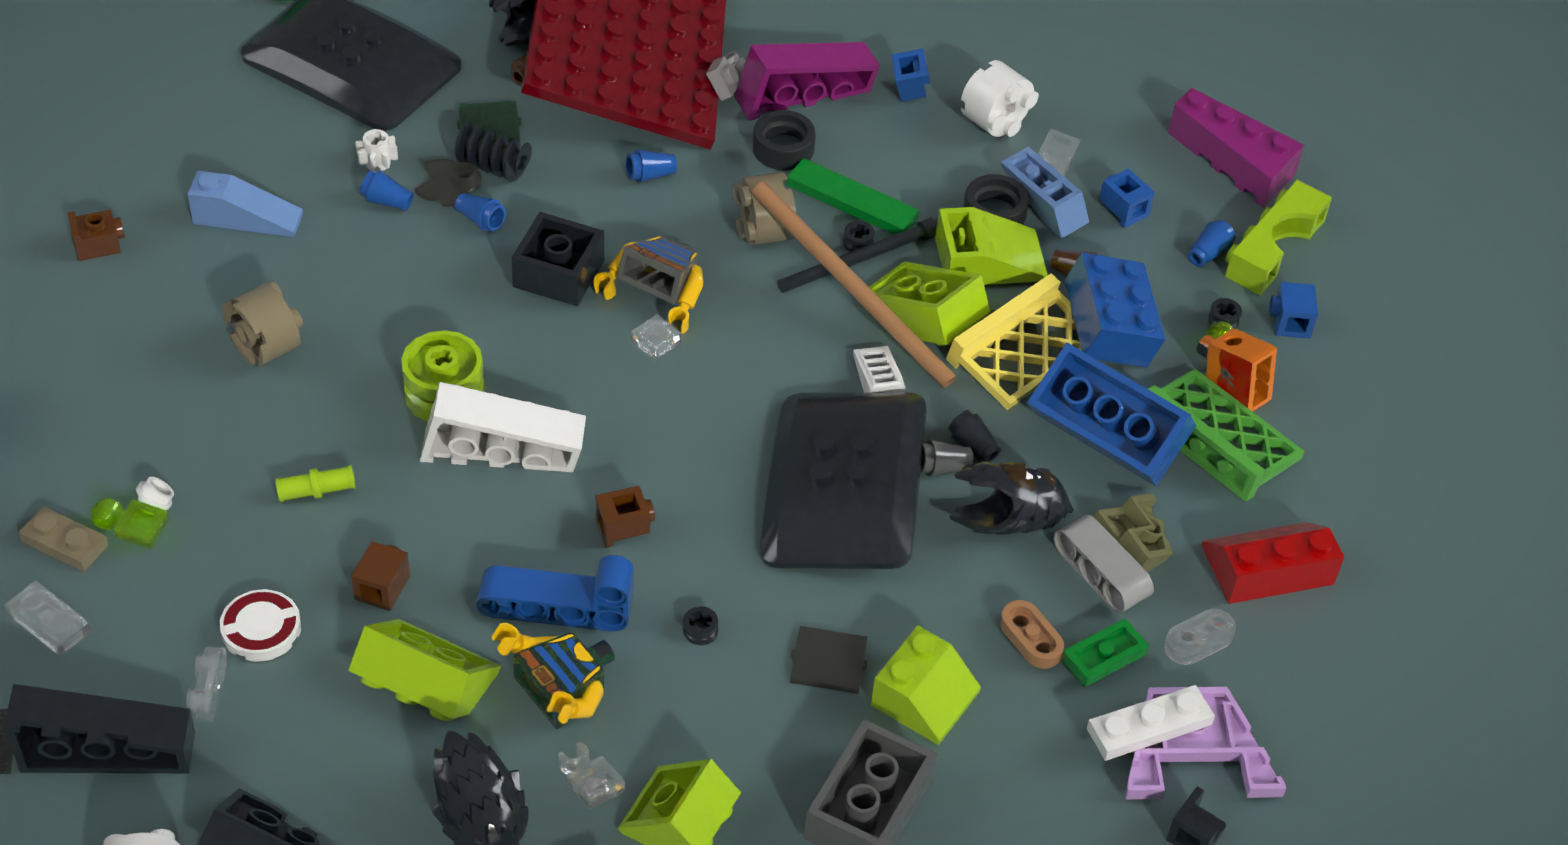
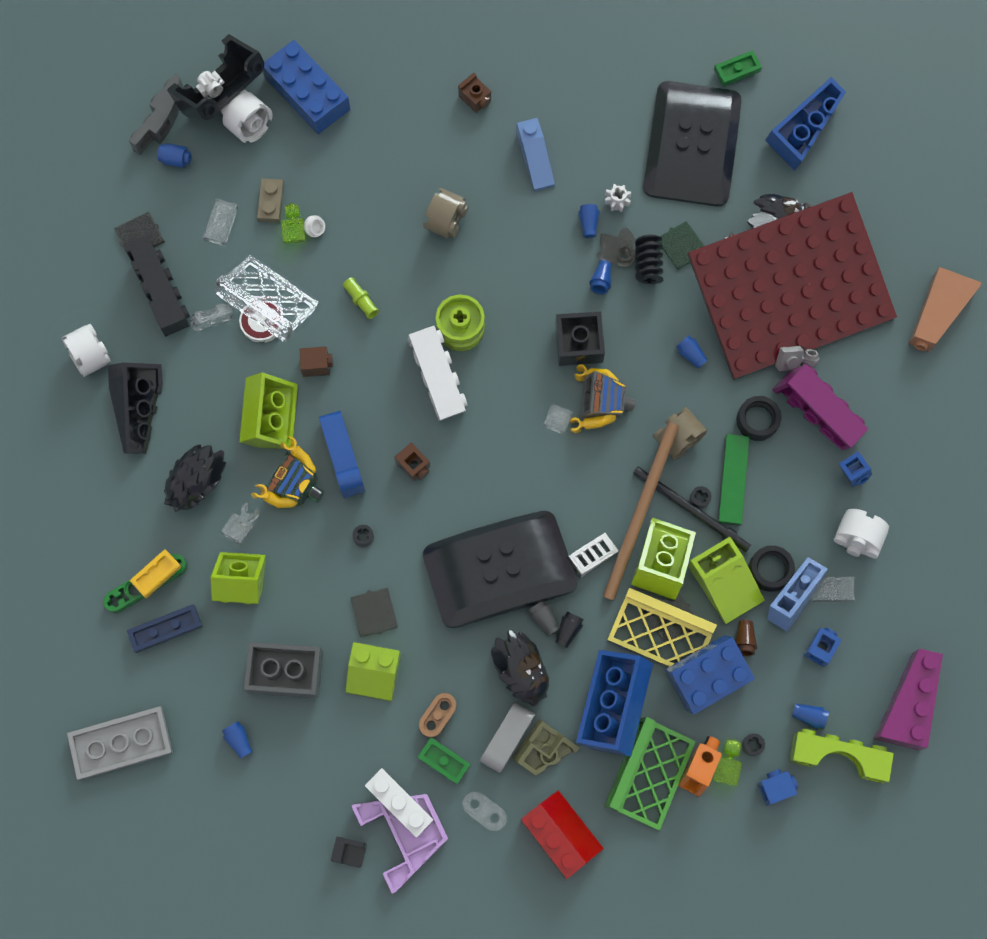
camera: 70 degrees right, 25 degrees up
none -> clear fence [215,255,319,342]

